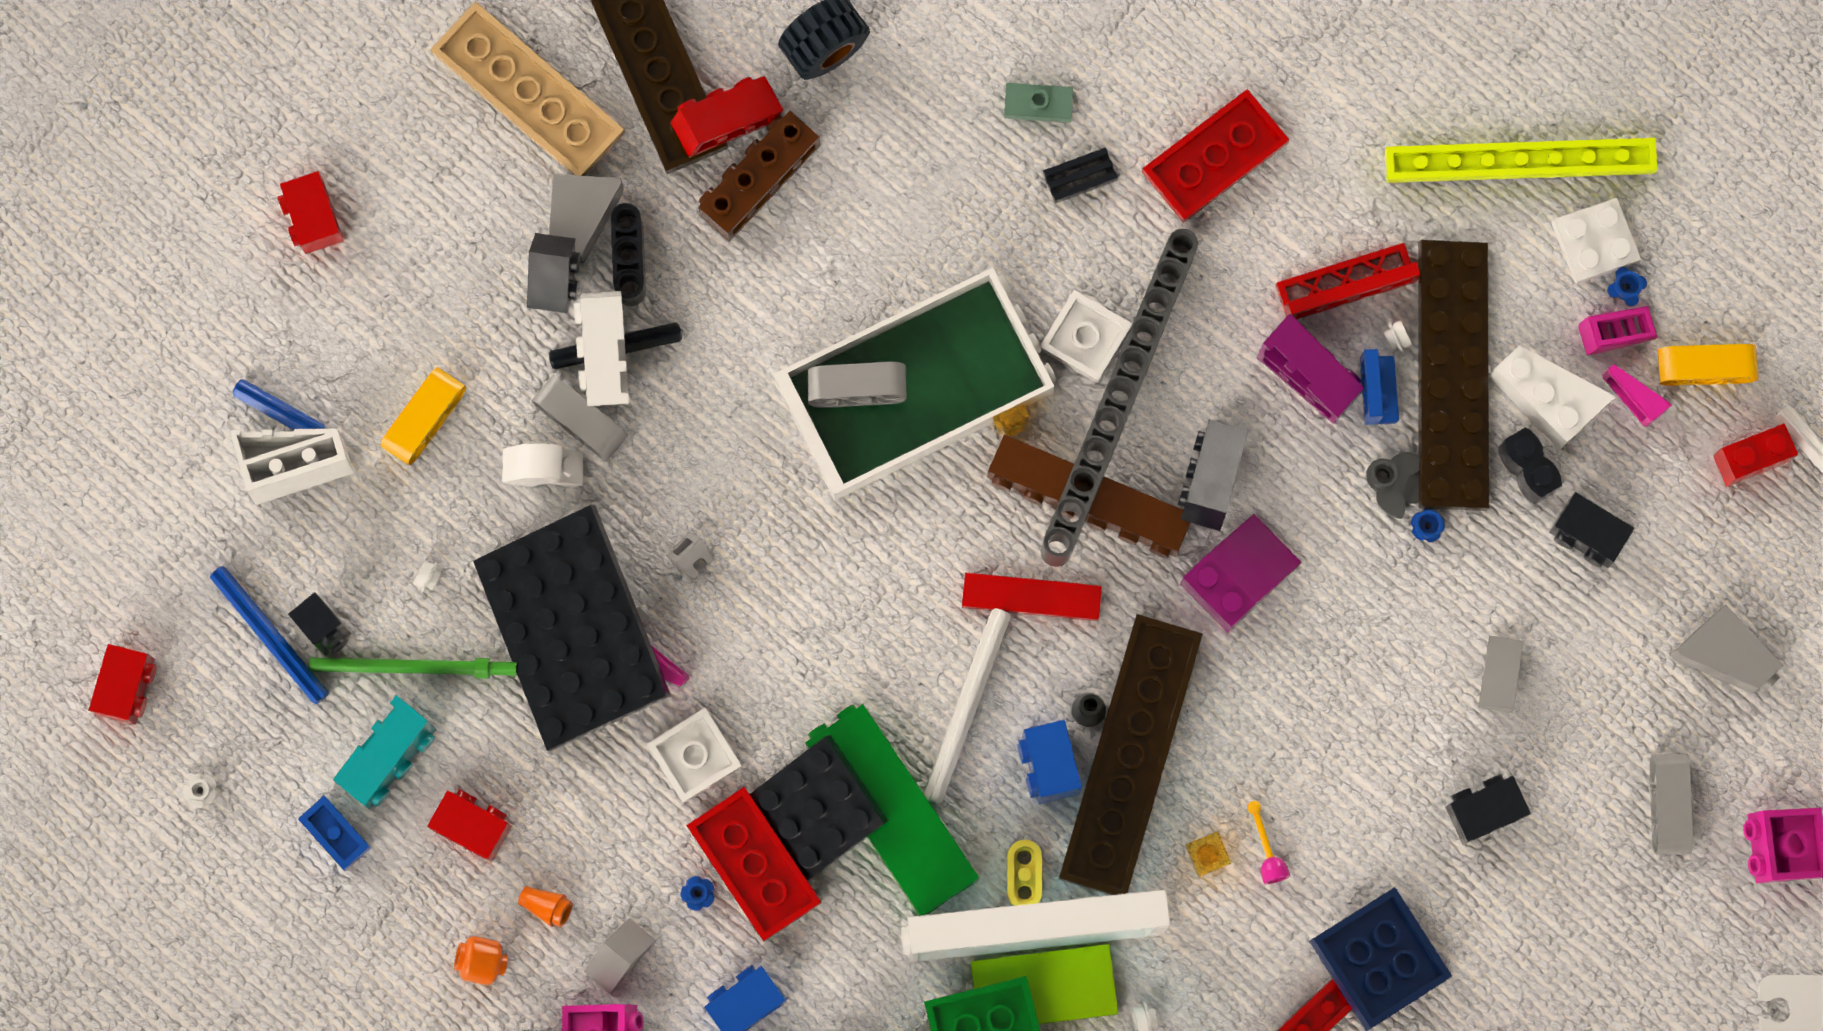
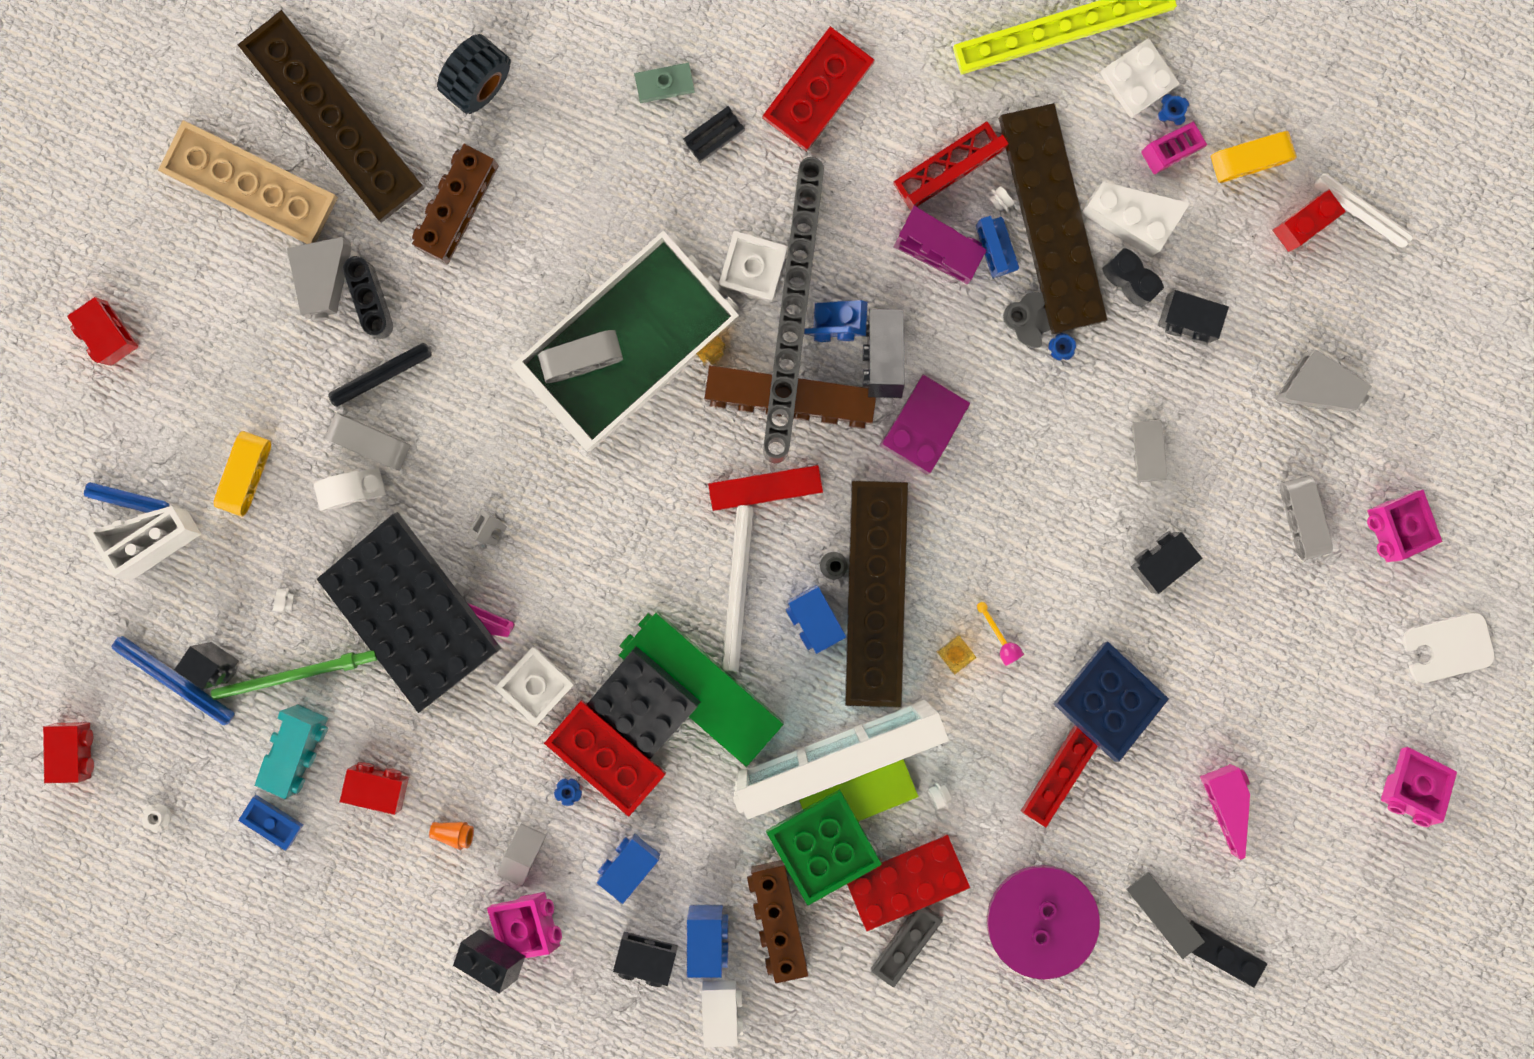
camera: 15 degrees left, 10 degrees up
orange head [454,936,508,985] -> none
brick [527,233,581,313] -> none
white wedge [574,291,629,406] -> none
red brick [670,76,783,157] -> none
light yellow plate [1007,840,1042,906] -> none
dark pink slope [1602,364,1672,427] -> none
none -> blue bracket [804,300,868,342]

